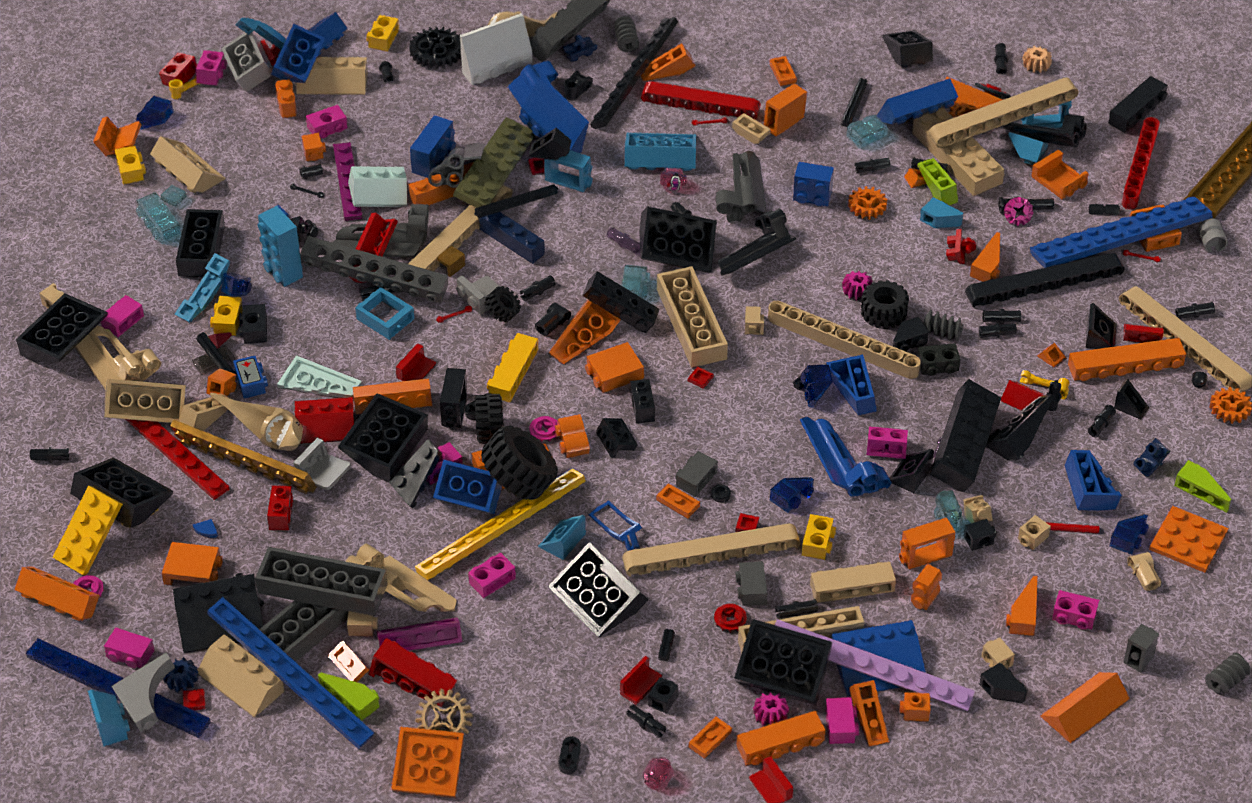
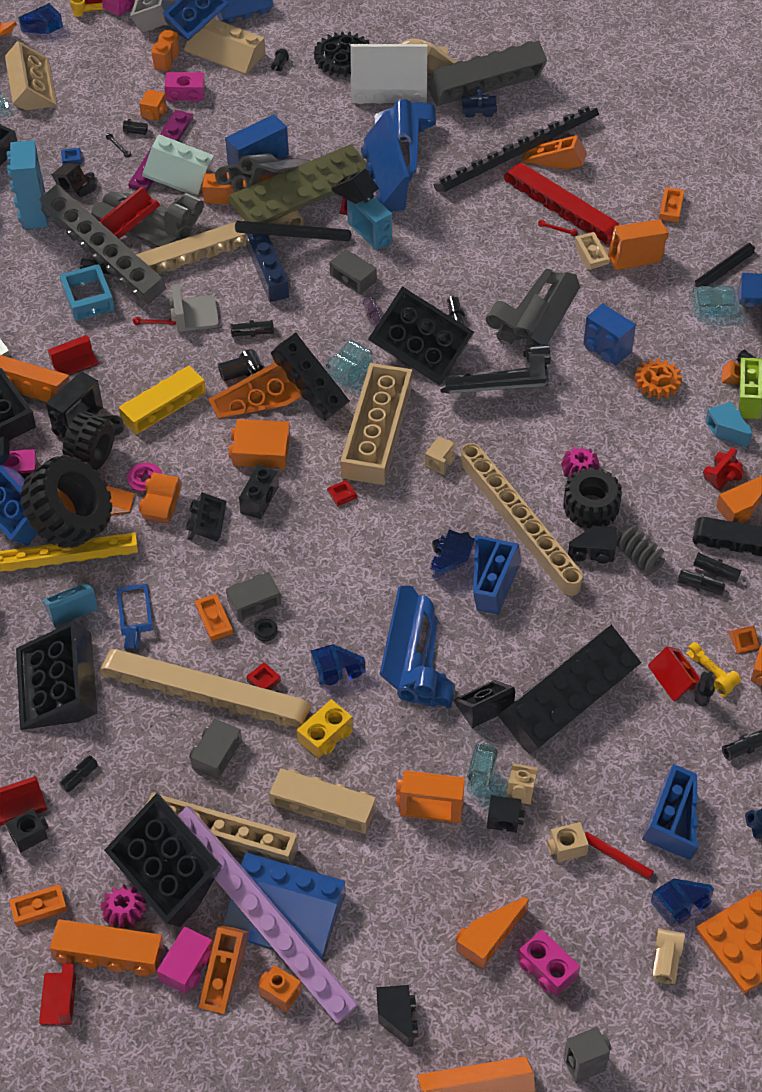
camera: 30 degrees right, 5 degrees up
yellow brick [366,15,399,52] -> none
pearl gold panel [437,246,465,277] -> none
black tyre [485,286,521,322] -> none
black piece [564,71,593,100] -> none
dark grey piece [614,16,639,52] -> none
dark azure slope [624,133,696,171] -> none
clear pink head [660,168,687,191] -> none
red gear [714,604,747,632] -> none
black pin [775,599,818,619] -> none
black axle [854,157,891,174] -> none
dark pink brick [866,426,908,459] -> none
orange brick [911,564,942,610] -> none
pearl dark grey brick [918,343,961,376] -> none
tan brick [981,637,1015,668] -> none
black wedge [986,394,1054,460] -> none
none -> dark grey brick [329,249,377,294]

